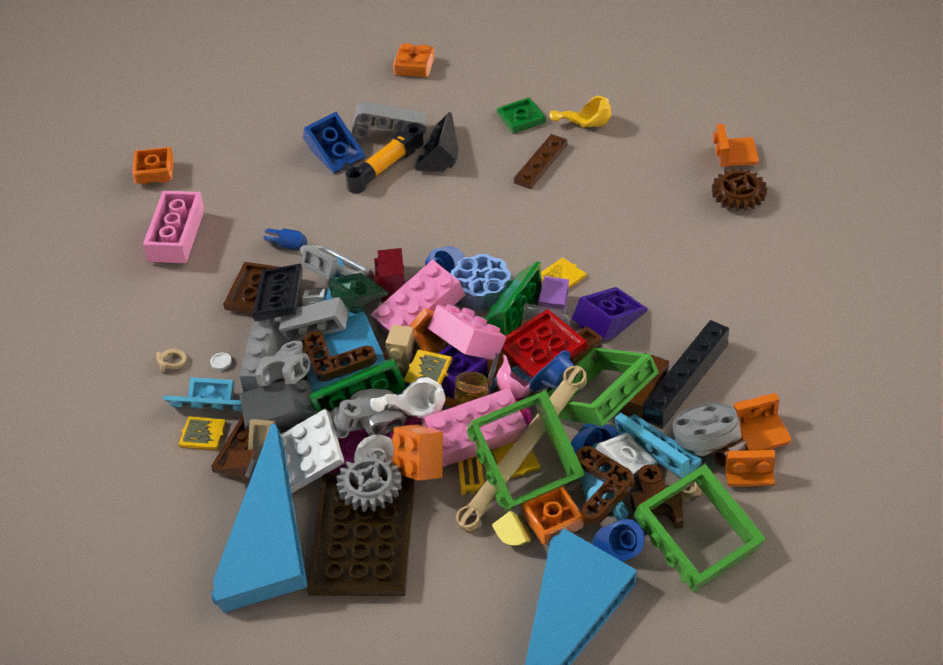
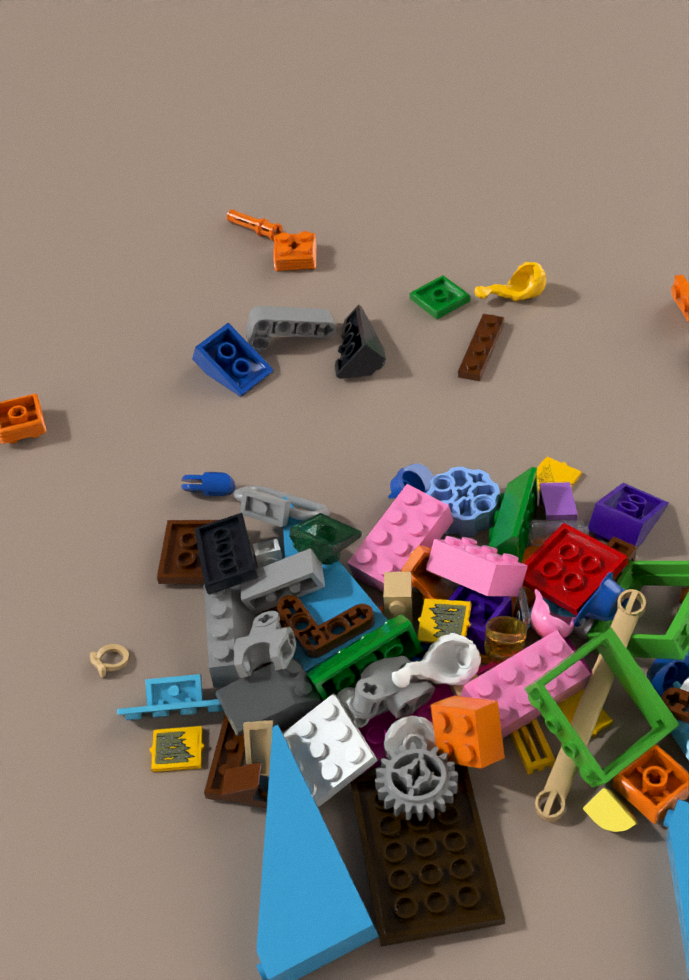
camera: 10 degrees left, 0 degrees up
bright pink brick [143,191,205,263] -> none
white piece [210,352,232,371] -> none
black piece [343,123,424,194] -> none
dark red wedge [374,248,405,304] -> none
none -> orange pin [227,209,283,241]

